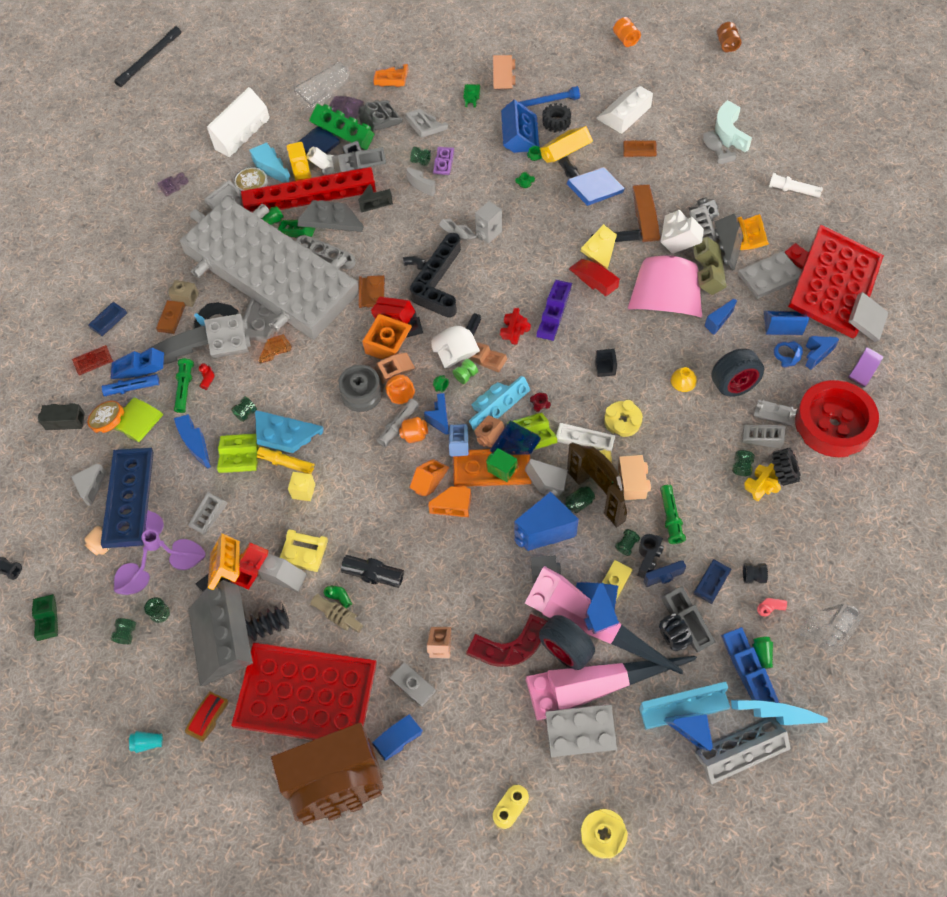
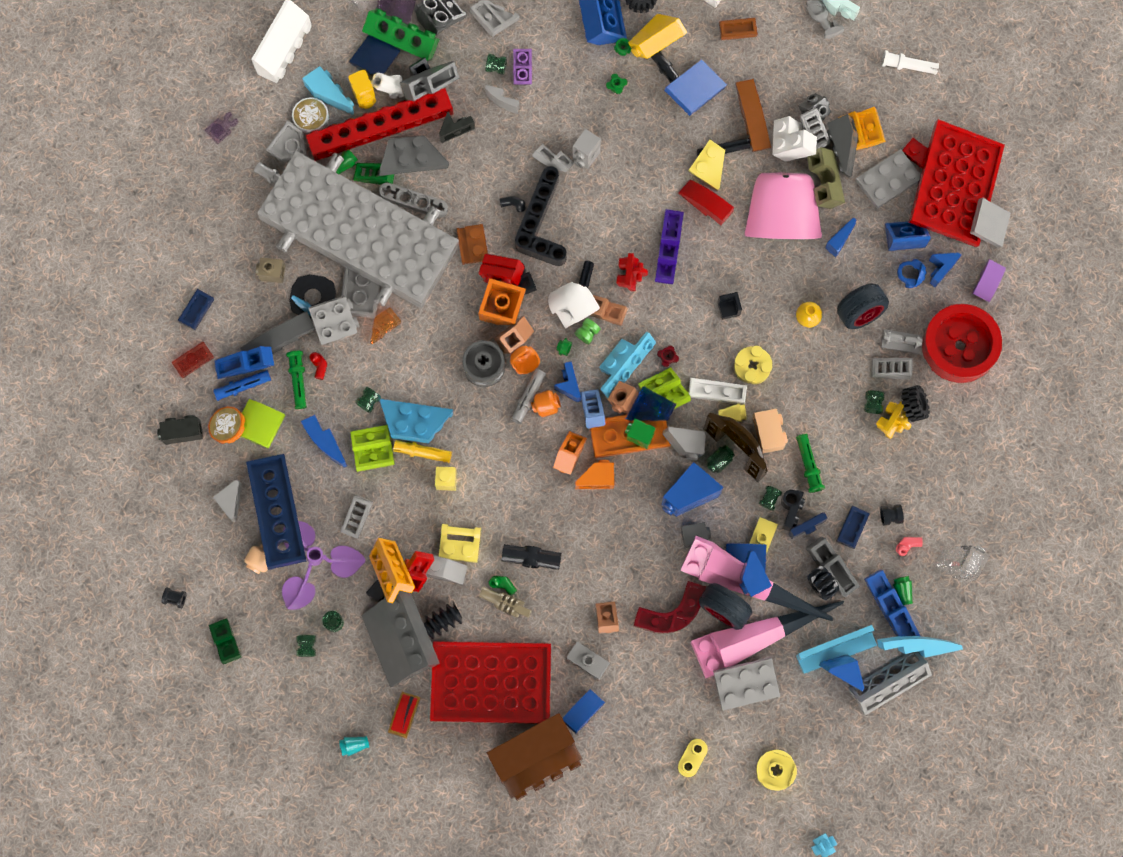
camera: 10 degrees left, 15 degrees up
dark orange plate [156,300,185,334] -> none

